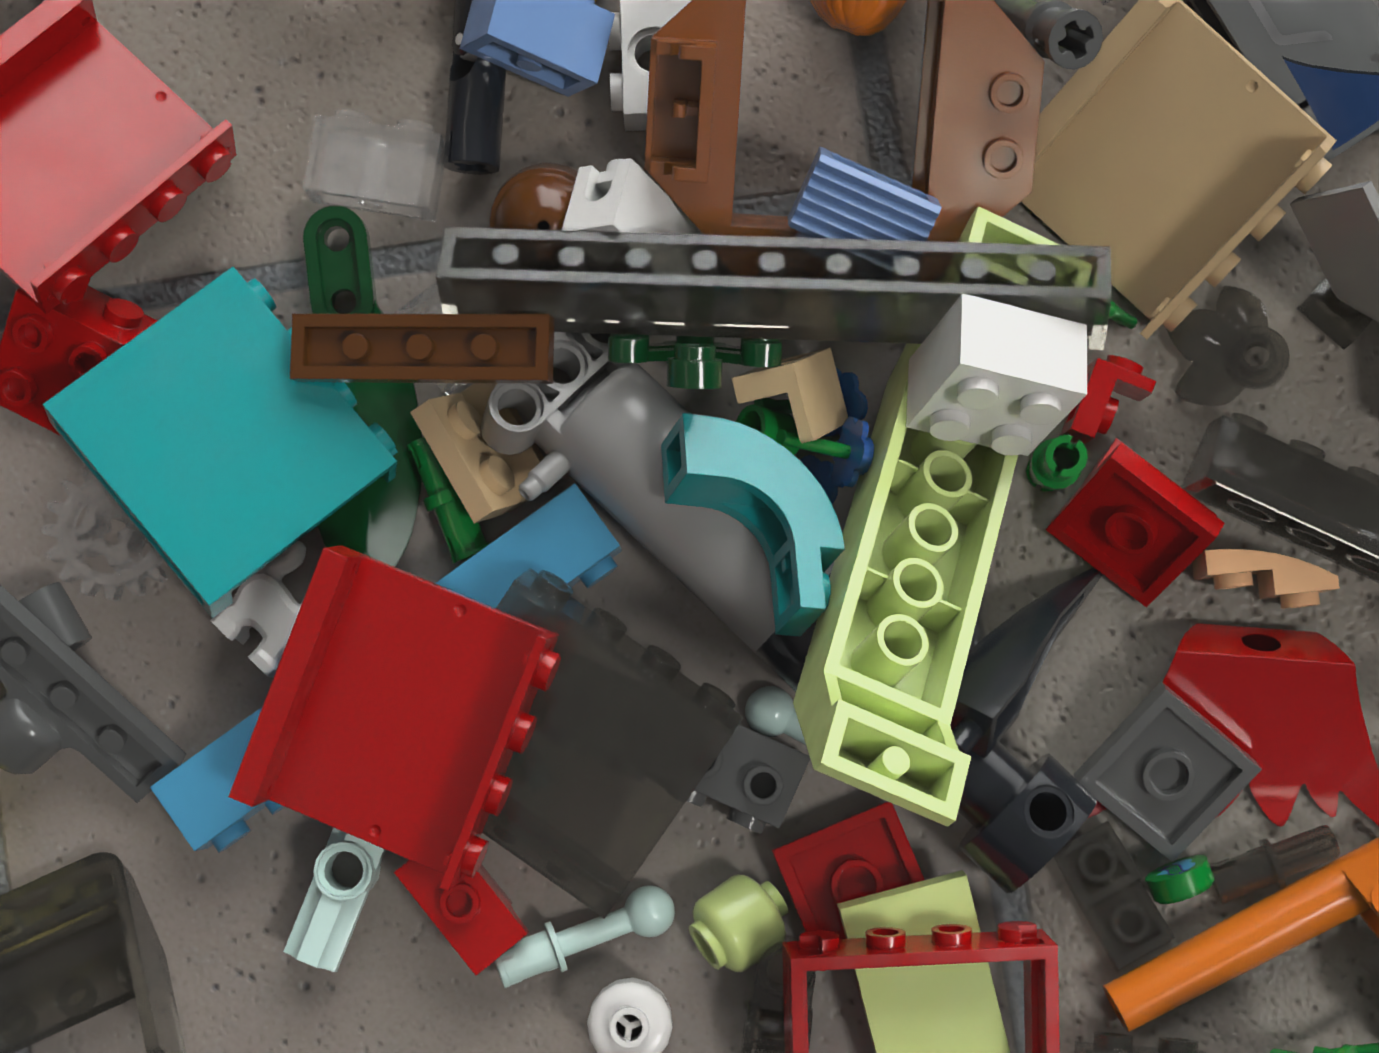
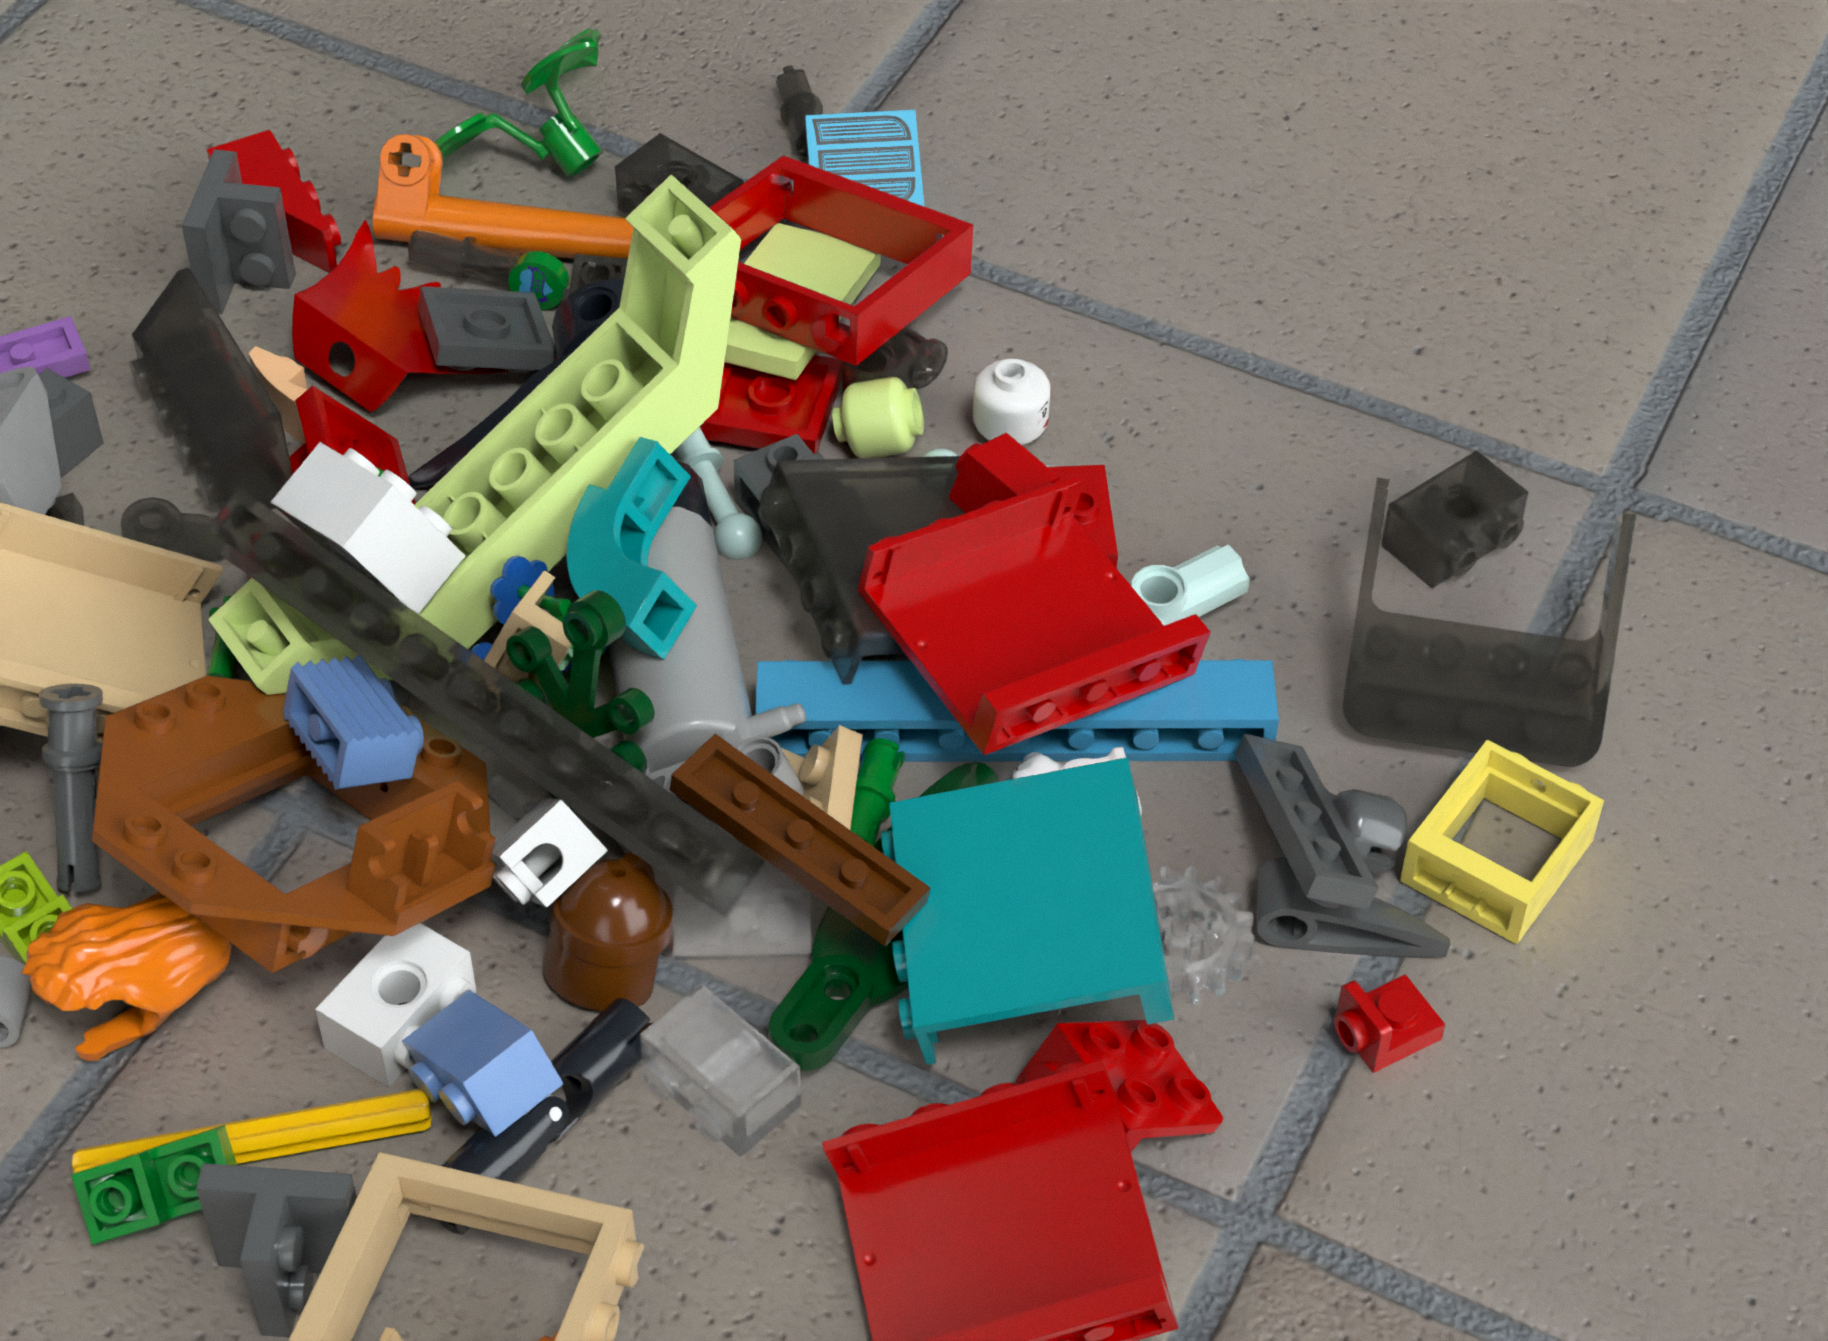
camera: 145 degrees left, 35 degrees down
none -> red brick [948,432,1060,513]

